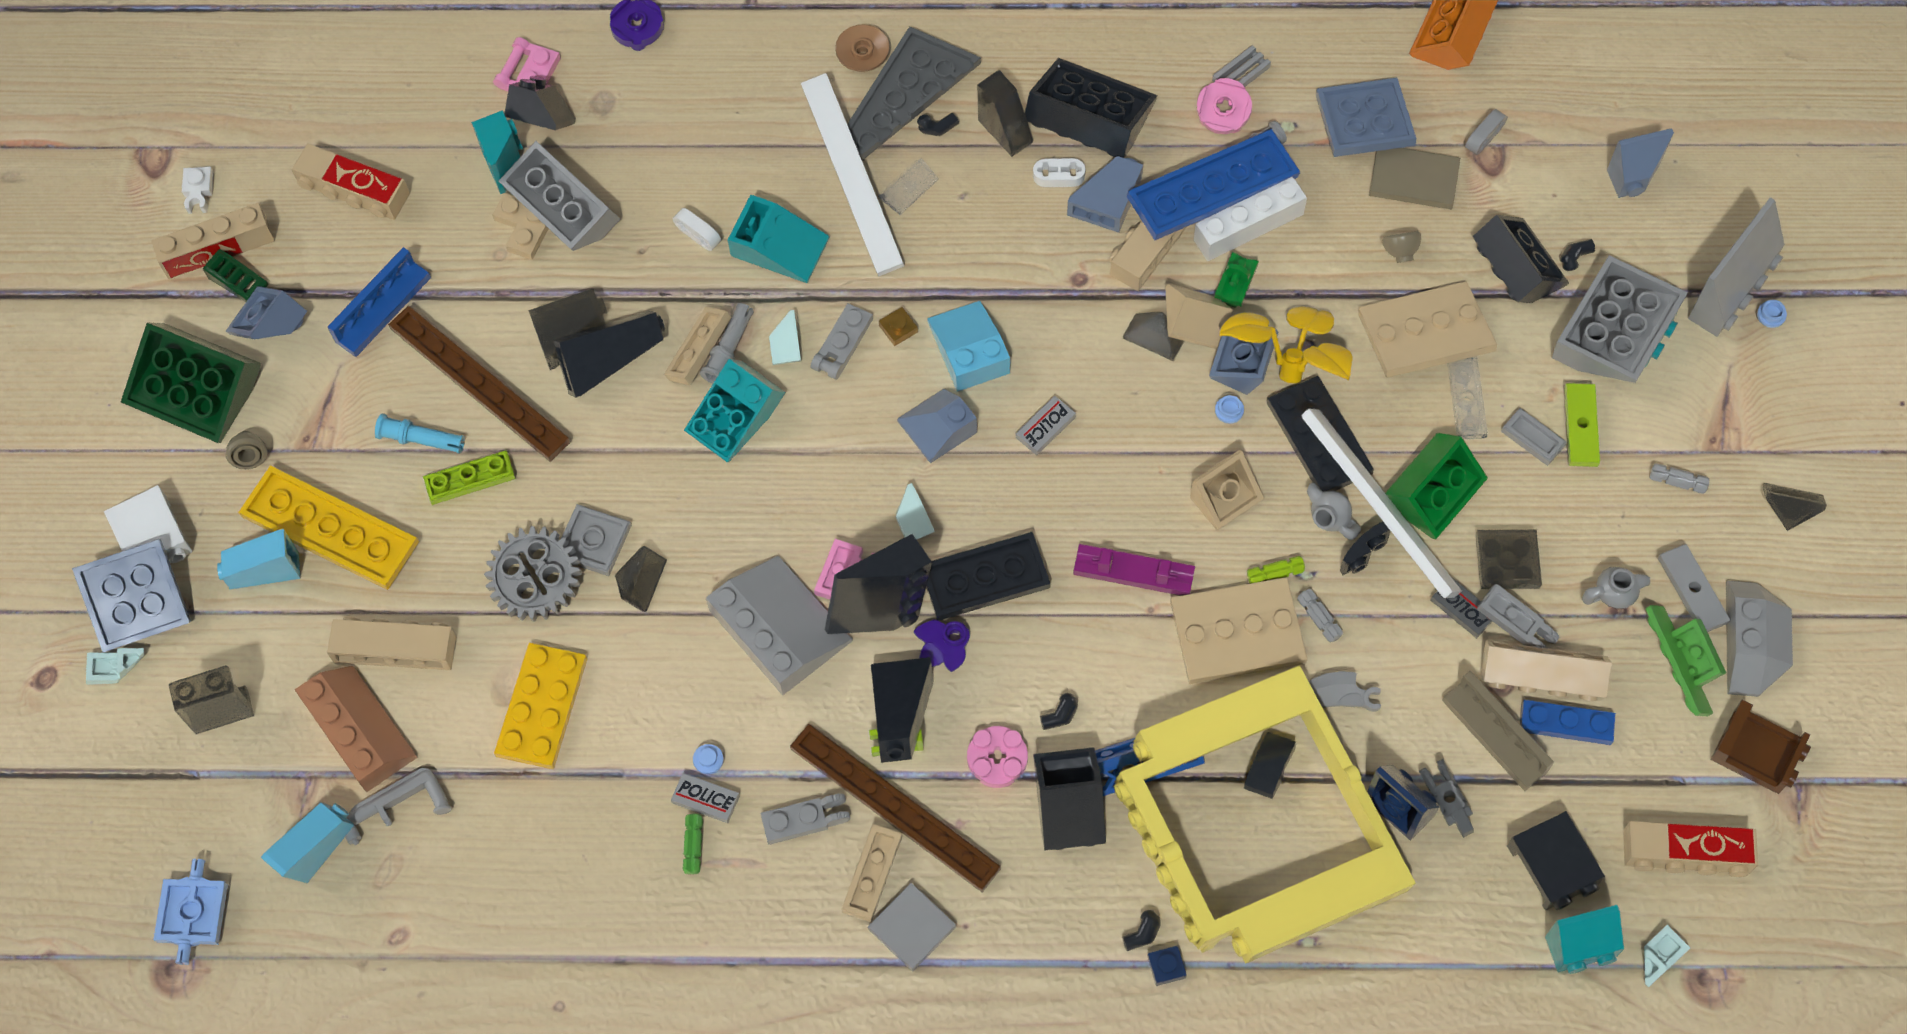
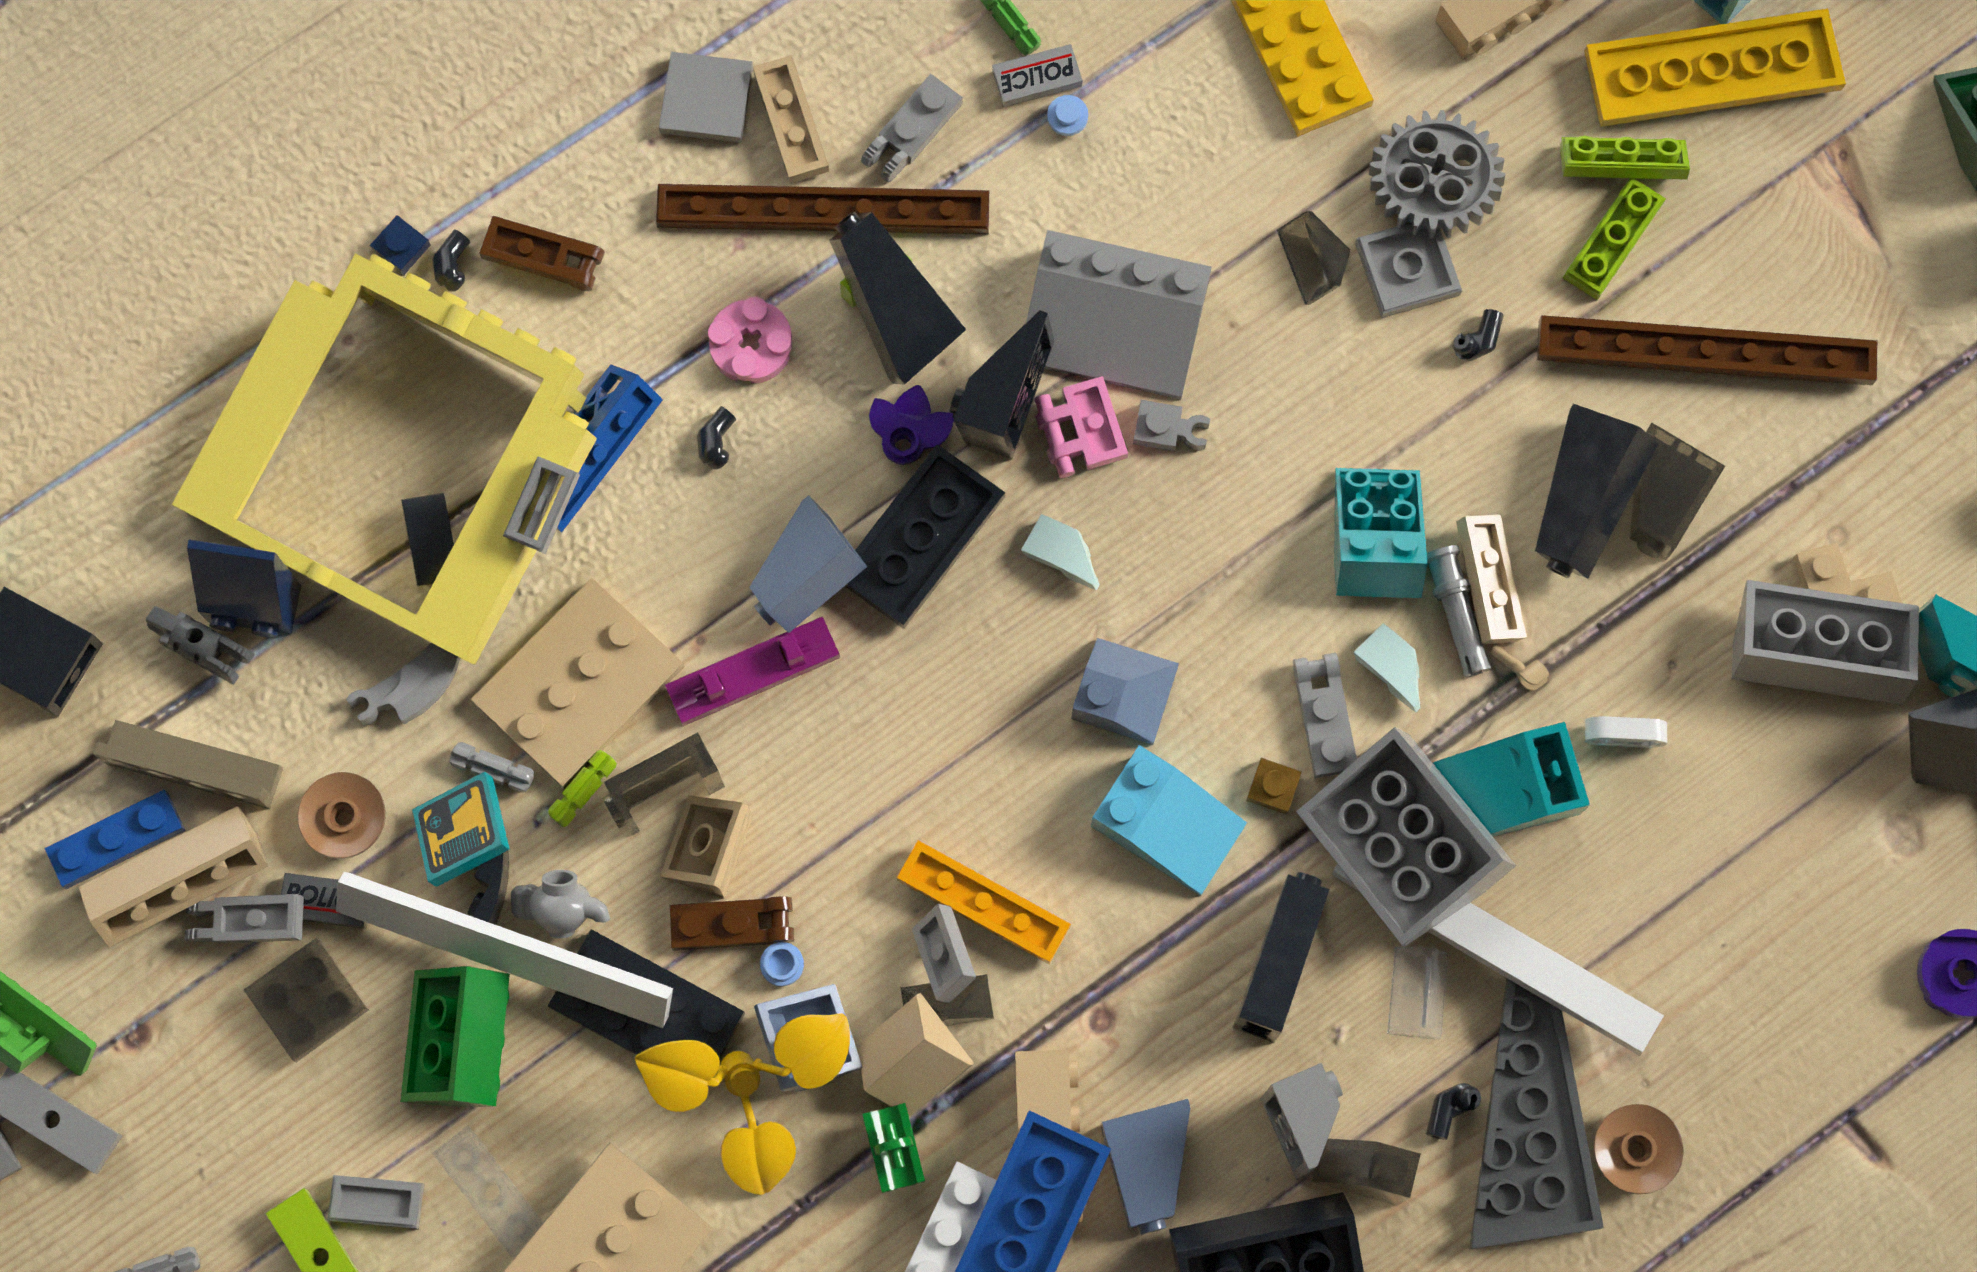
camera: 140 degrees right, 10 degrees up
dark tan brick [226,431,267,470] -> none
blue fence [327,247,431,357] -> none
medium azure pin [375,413,465,454] -> none
light grey tile [1016,396,1076,456] -> none
white beam [1033,158,1086,187] -> none
black slope [1033,747,1106,851] -> none
light grey piece [1582,567,1650,609] -> none
none -> medium nougat dish [298,772,386,859]
none -> tile [412,772,510,887]
none -> reddish brown plate [479,216,605,291]
none -> light grey tile [503,456,580,554]
none -> clear smoke panel [602,732,725,835]
none -> reddish brown plate [670,896,794,951]
none -> sand blue slope [749,495,867,633]
none -> light orange plate [896,840,1071,965]
none -> light grey plate [912,904,976,1003]
none -> light grey plate [1133,400,1210,451]
none -> black slope [1233,872,1330,1043]
none -> light grey slope [1260,1063,1343,1180]
none -> light grey slope [1296,727,1516,946]
none -> black arm [1453,309,1504,361]
none -> tan hand [1490,645,1549,691]
none -> lime tile [1560,136,1690,180]

